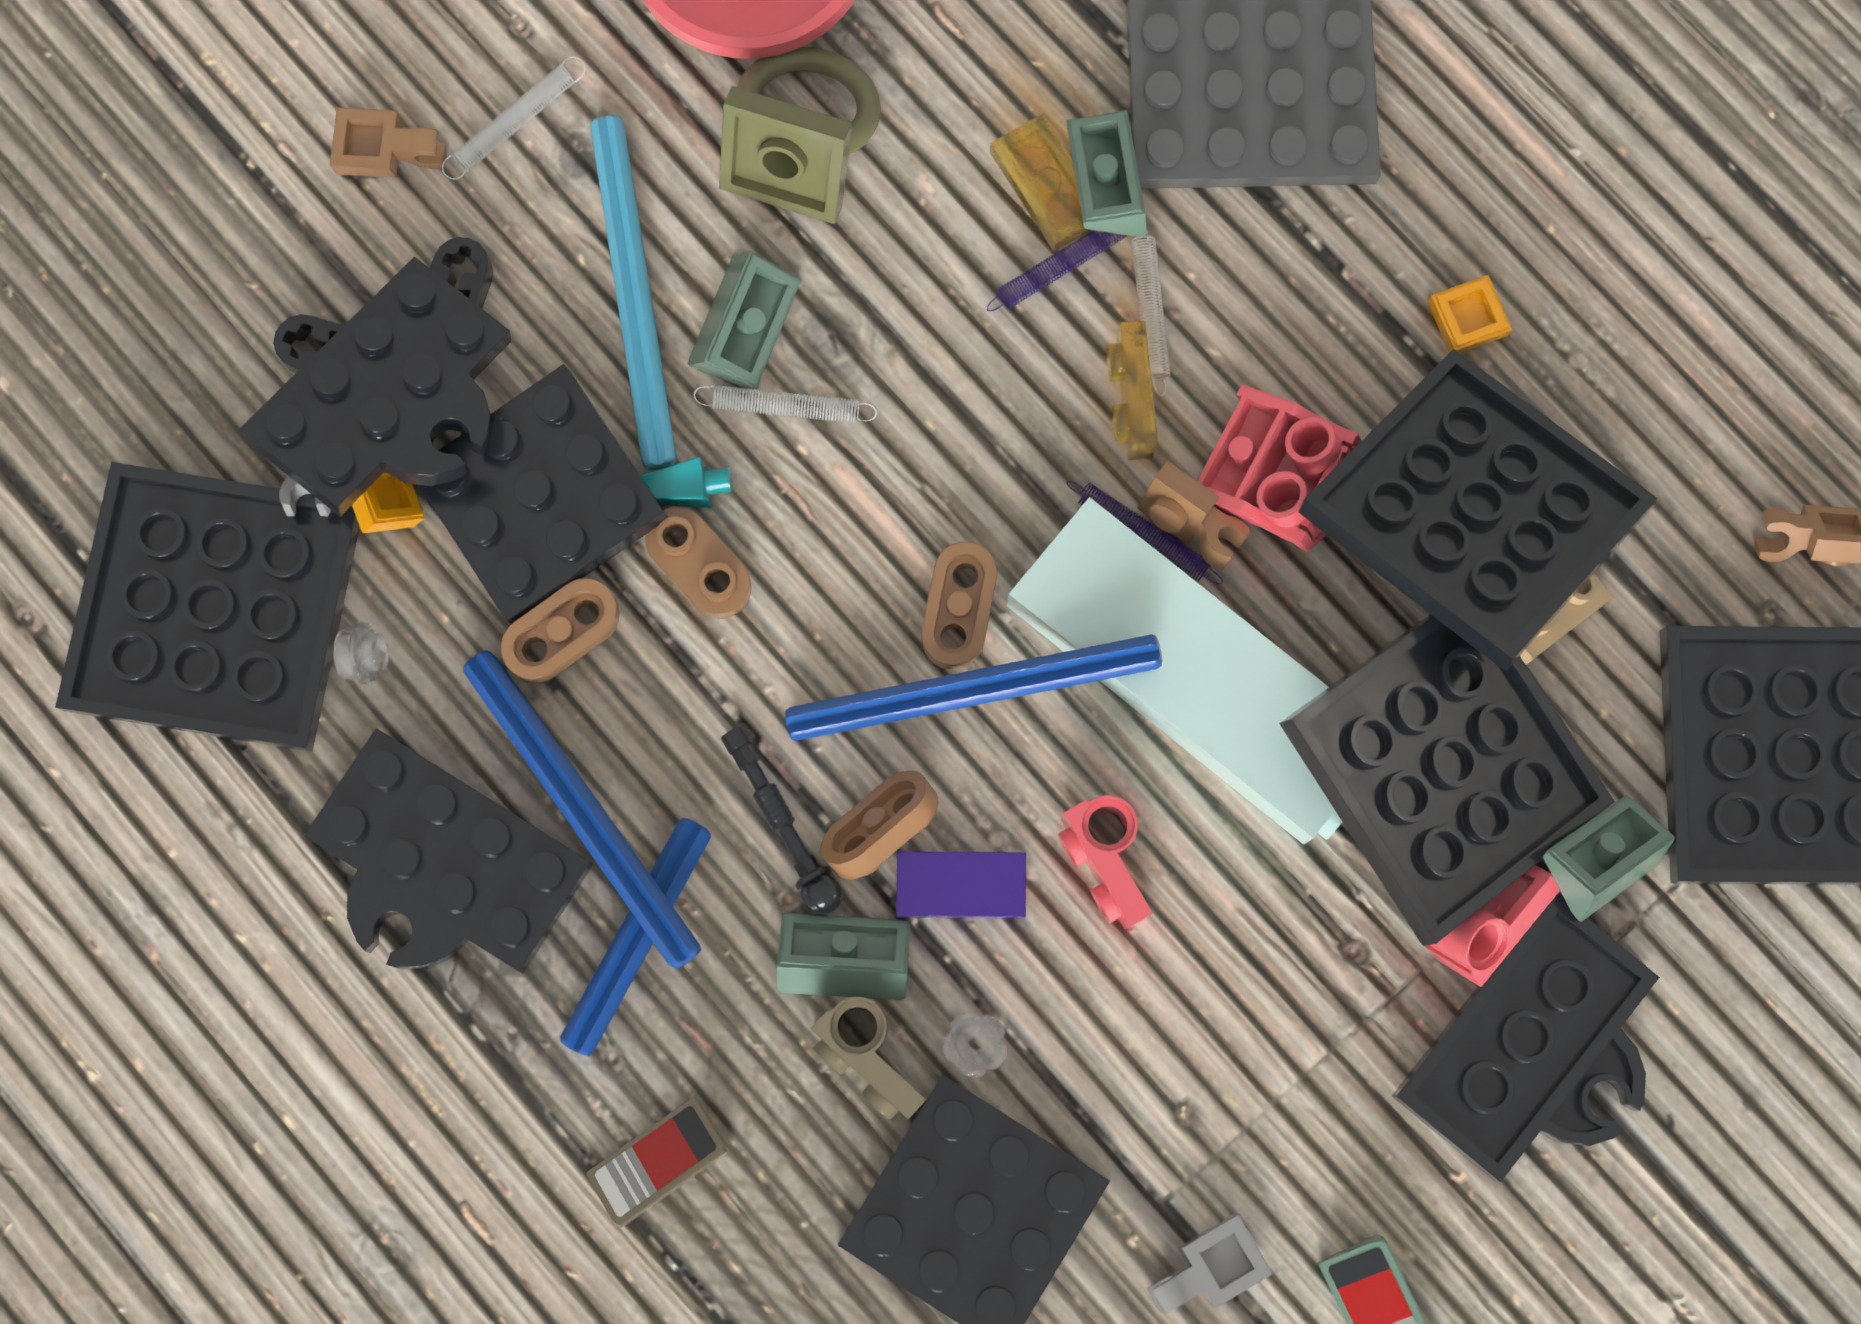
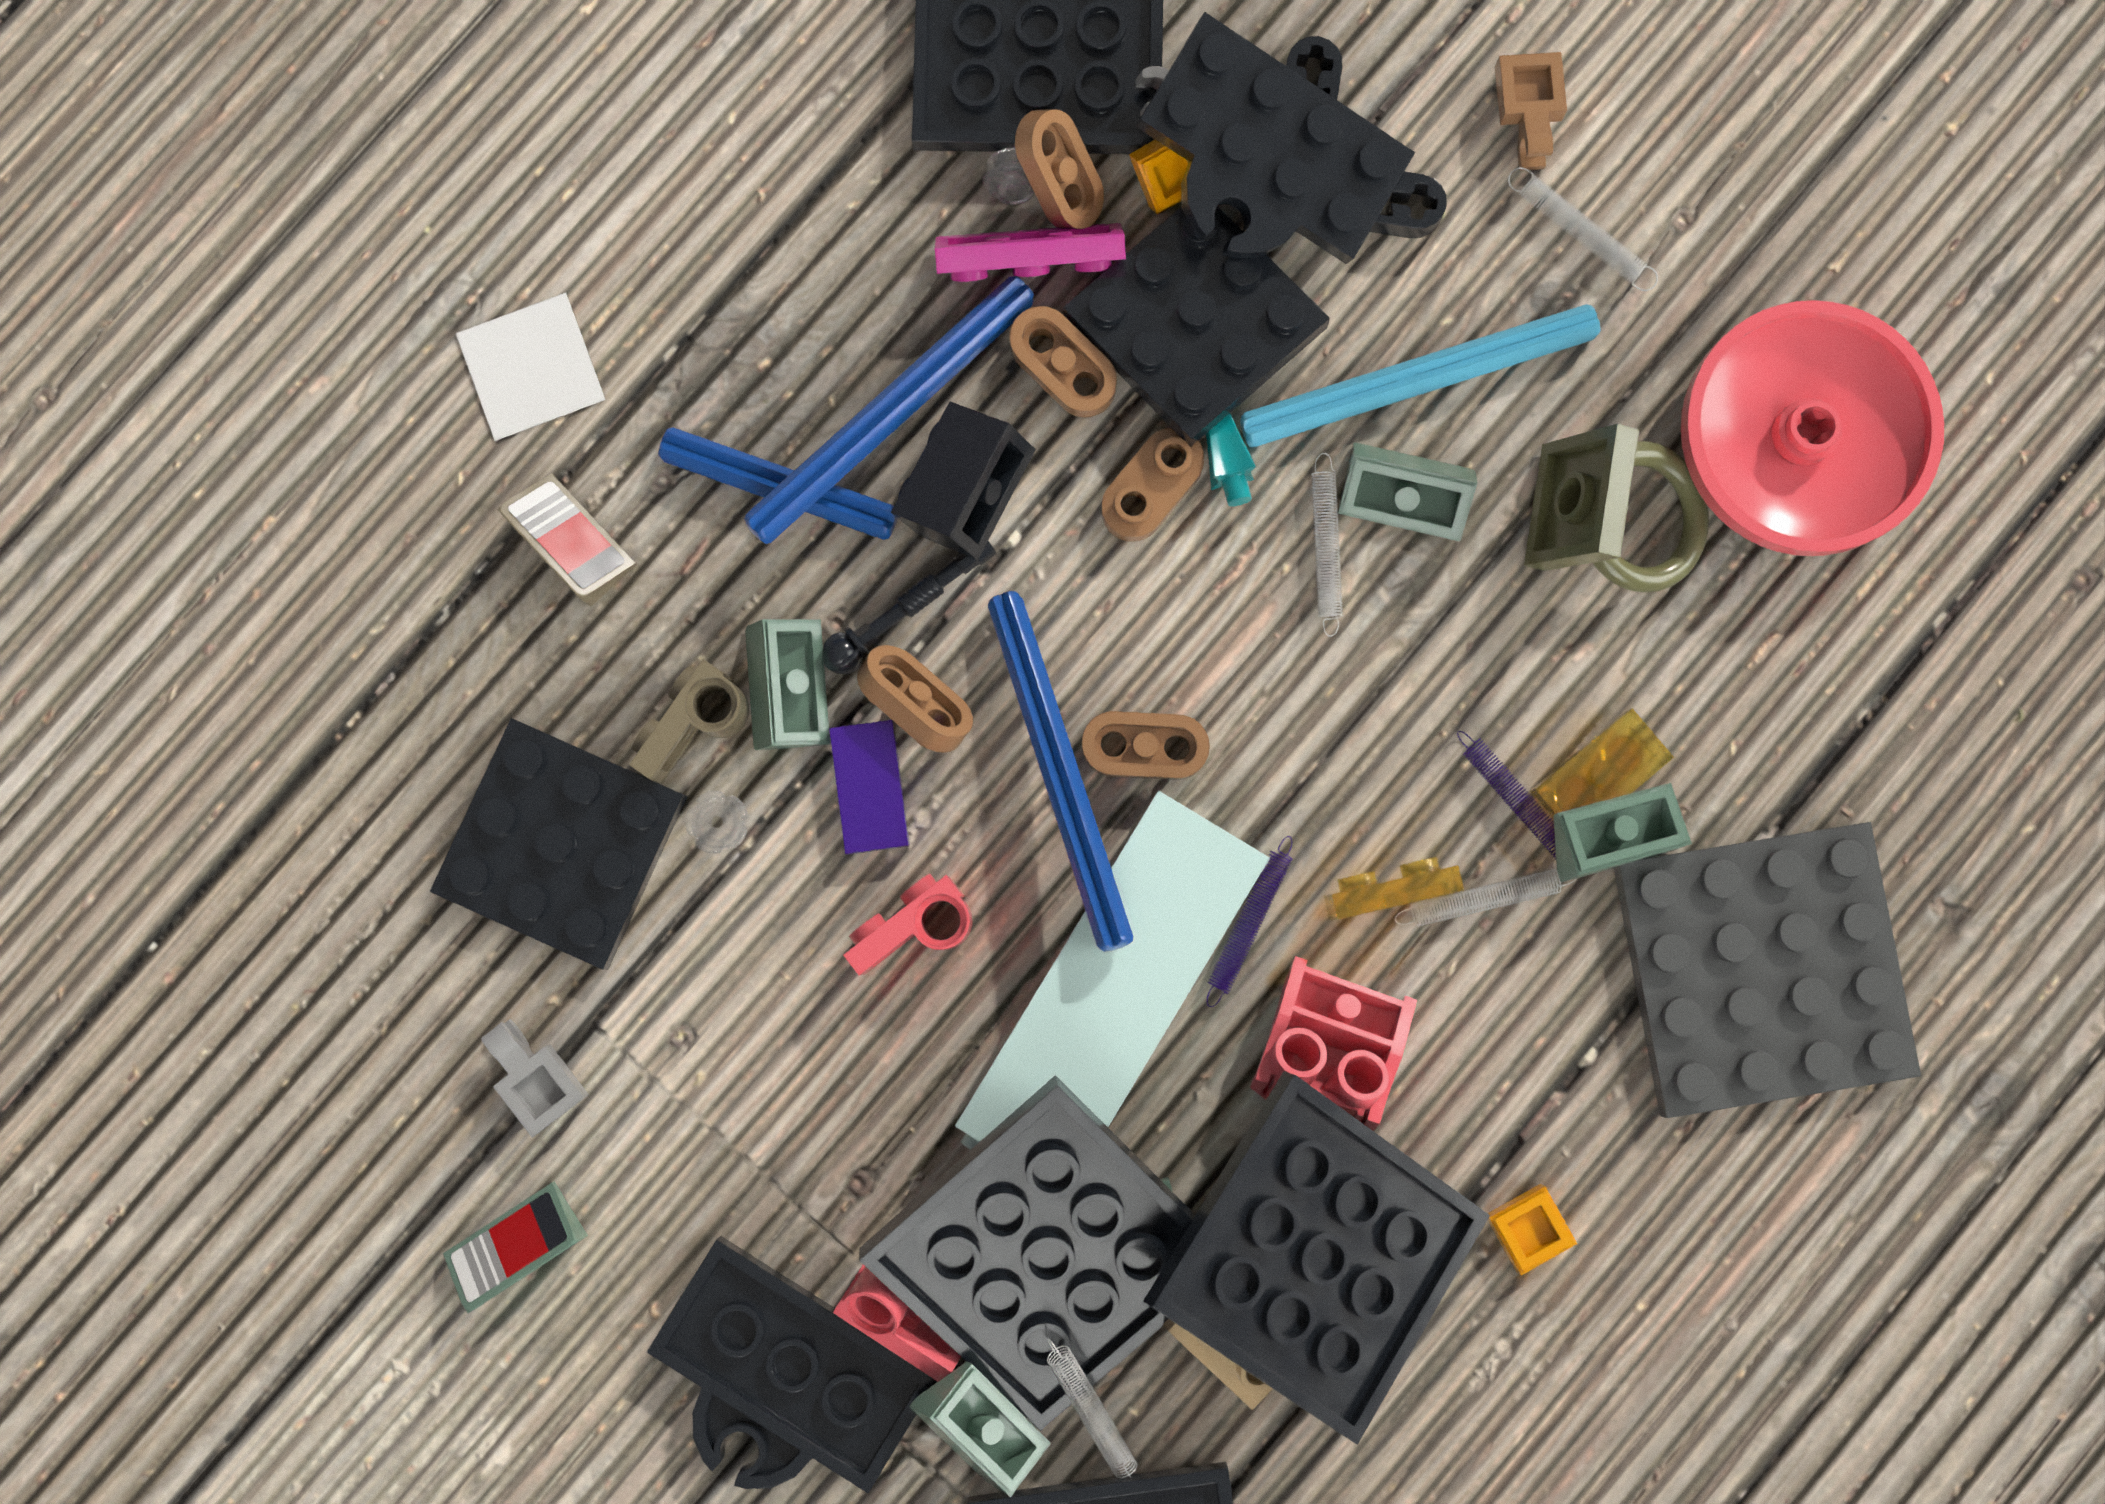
camera: 85 degrees right, 5 degrees up
black plate [304,728,594,974] -> none
medium nougat plate [1137,460,1251,570] -> none
none -> white sticker [456,293,605,441]
none -> black brick [891,401,1036,560]
none -> dark pink plate [935,223,1126,282]
none -> medium nougat plate [1015,110,1104,229]
none -> white piece [1047,1337,1138,1478]

